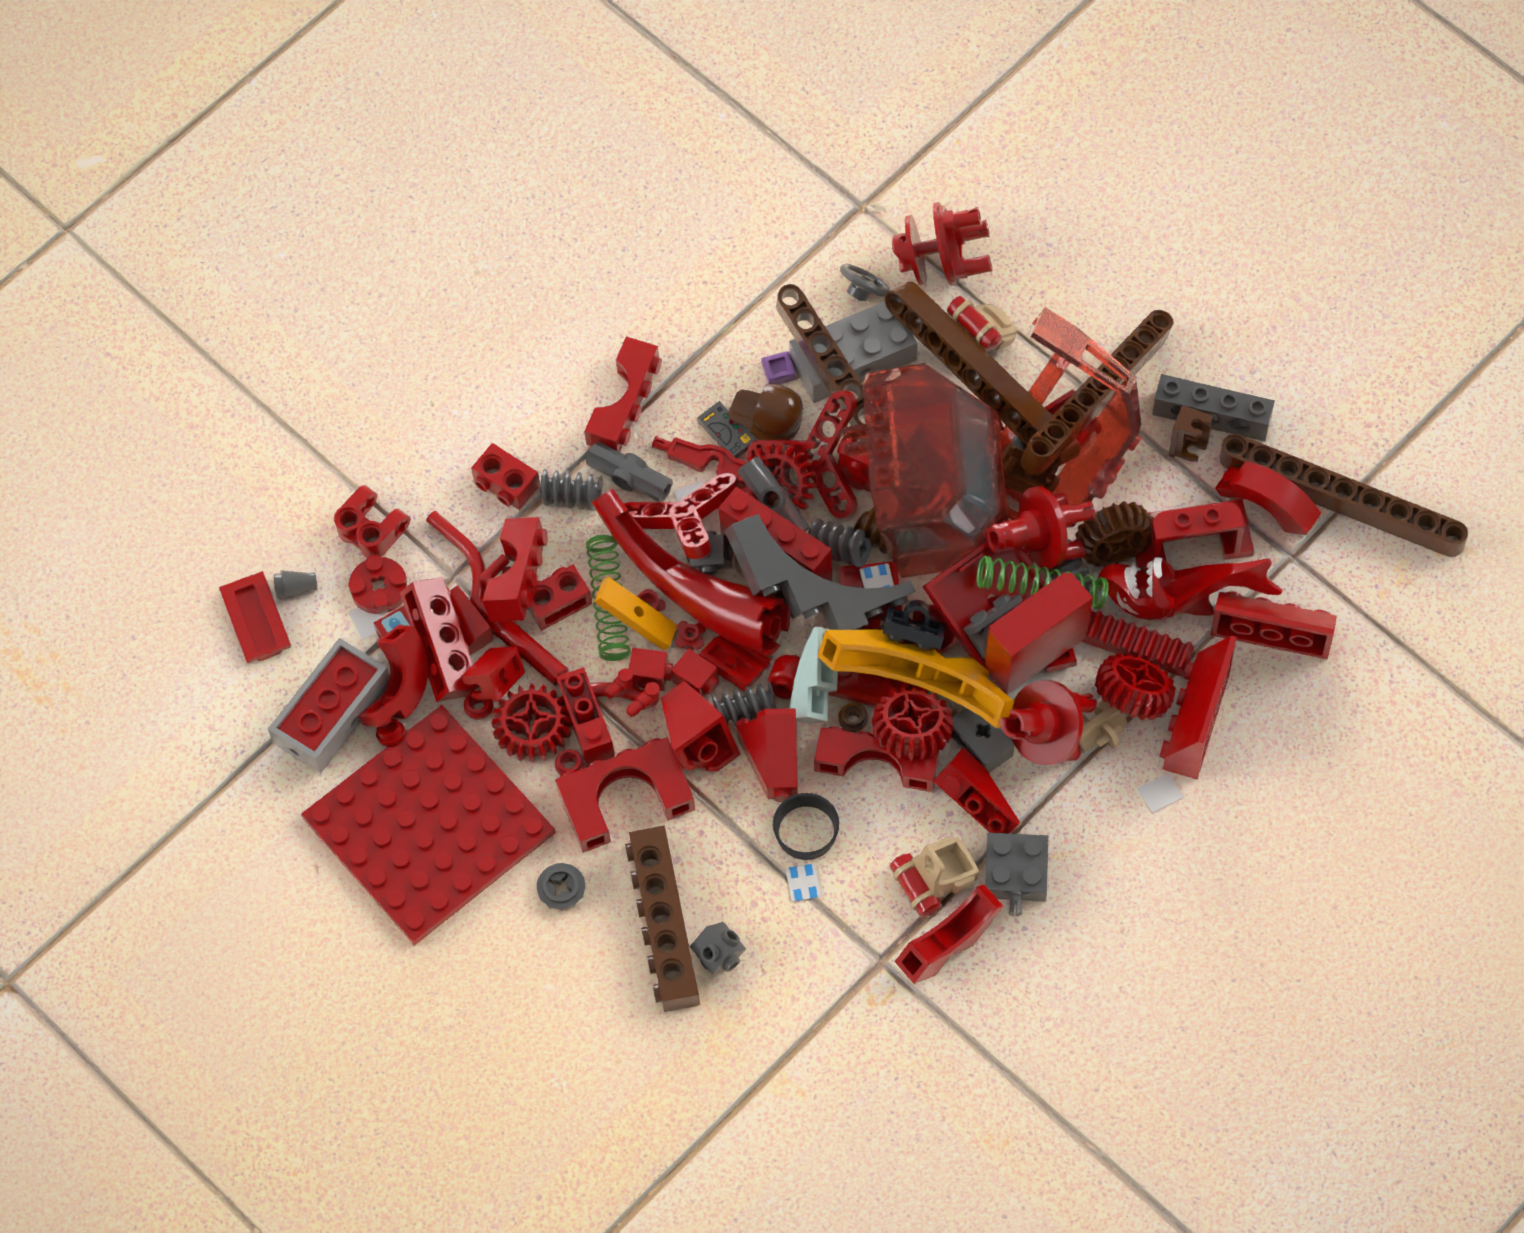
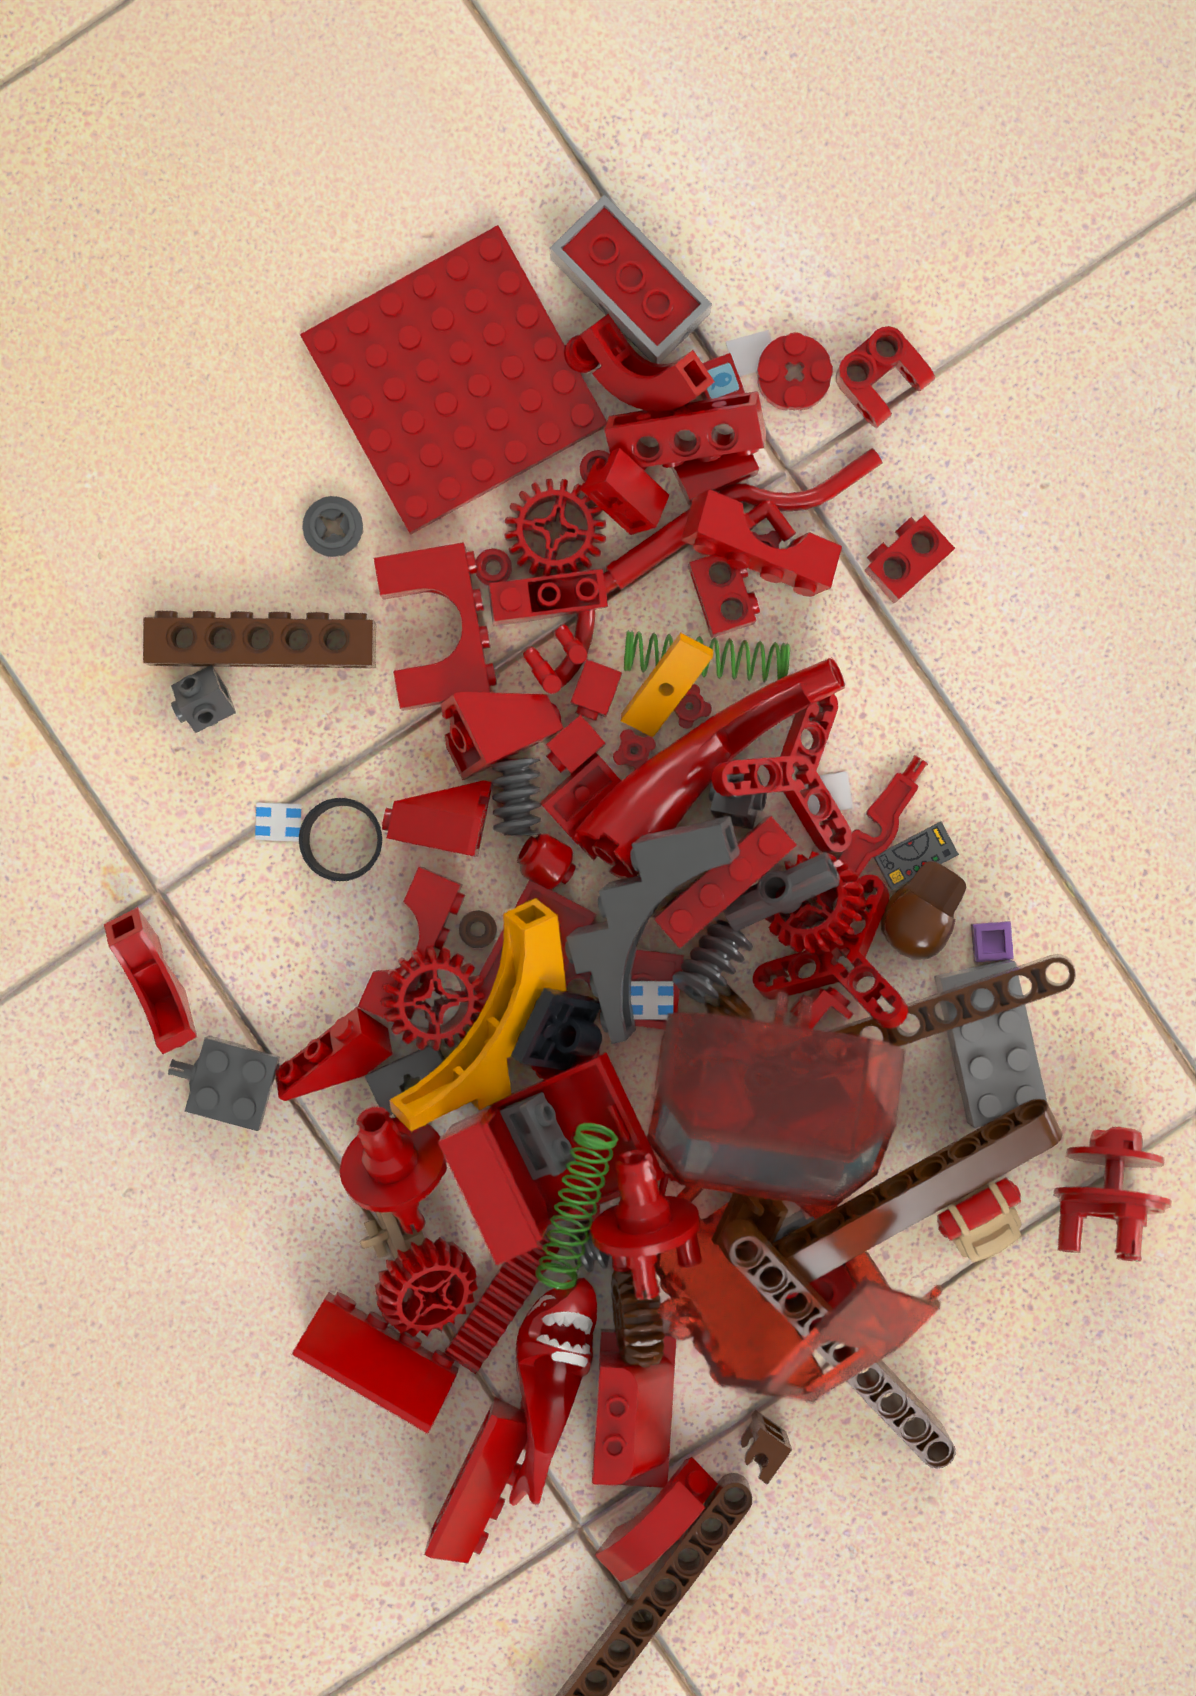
camera: 100 degrees right, 25 degrees up
red piece [219,571,292,663] -> none
dark grey cone [273,570,317,599] -> none
dark grey piece [540,469,603,511] -> none
red arch [584,336,662,452] -> none
dark grey piece [586,441,673,502] -> none
light aqua slope [790,627,838,724] -> none
dark grey piece [840,264,890,302] -> none
tan piece [889,837,979,919] -> none
white sticker [1137,773,1184,813] -> none
dark grey brick [1152,374,1275,441] -> none

